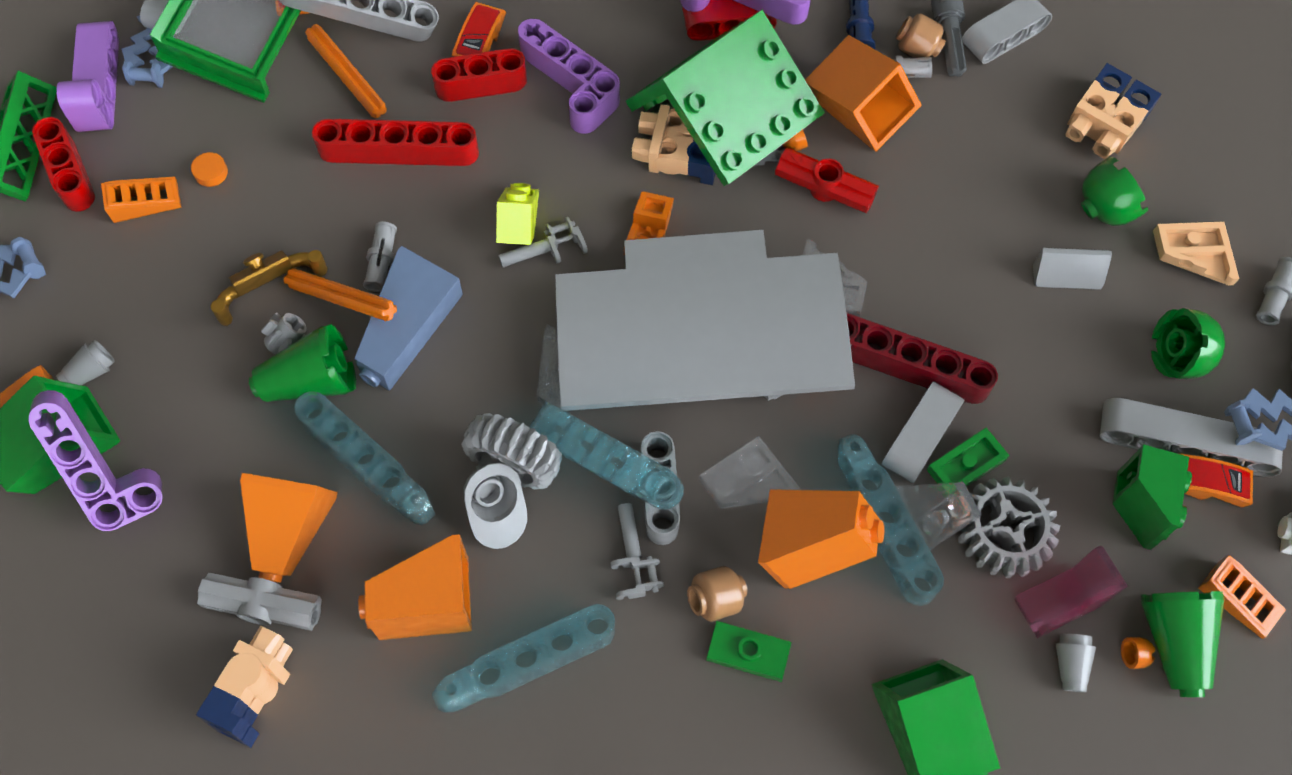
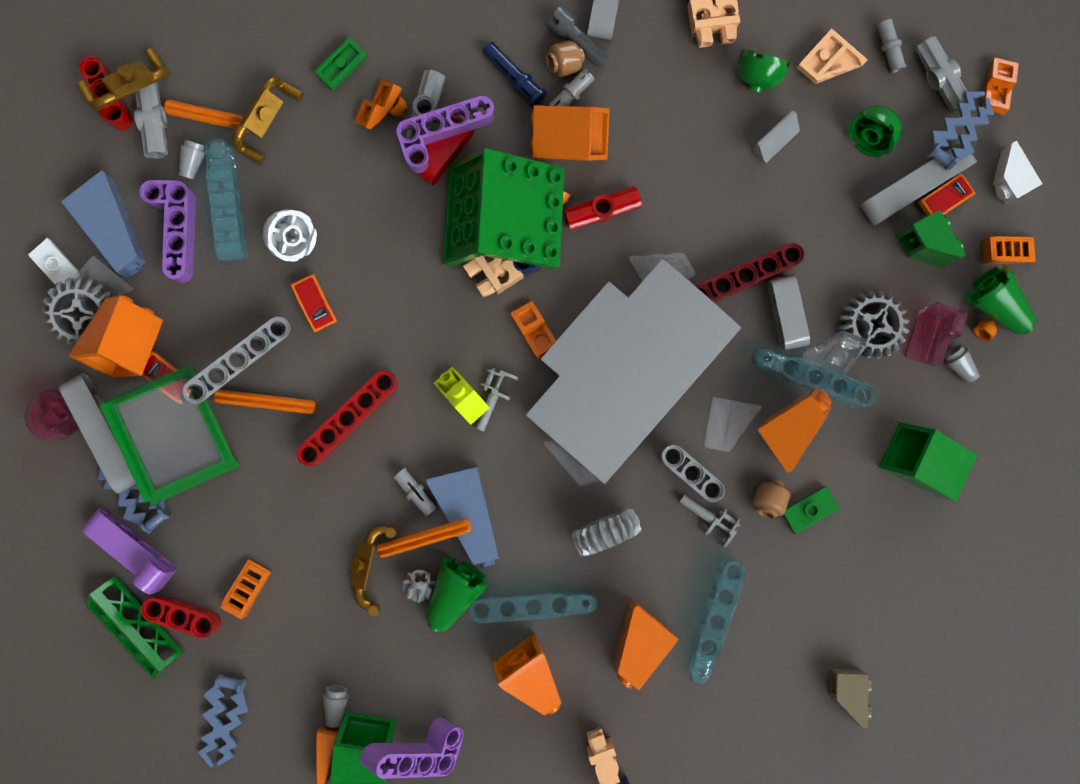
camera: 50 degrees left, 20 degrees up
orange tile [191,152,228,187] -> none
light grey piece [197,572,322,631] -> none
red beam [431,48,527,102] -> none
piece [463,463,527,549] -> none
medium lavender beam [518,19,620,134] -> none
clear light blue piece [529,401,684,510] -> none
green plate [927,428,1010,499] -> none

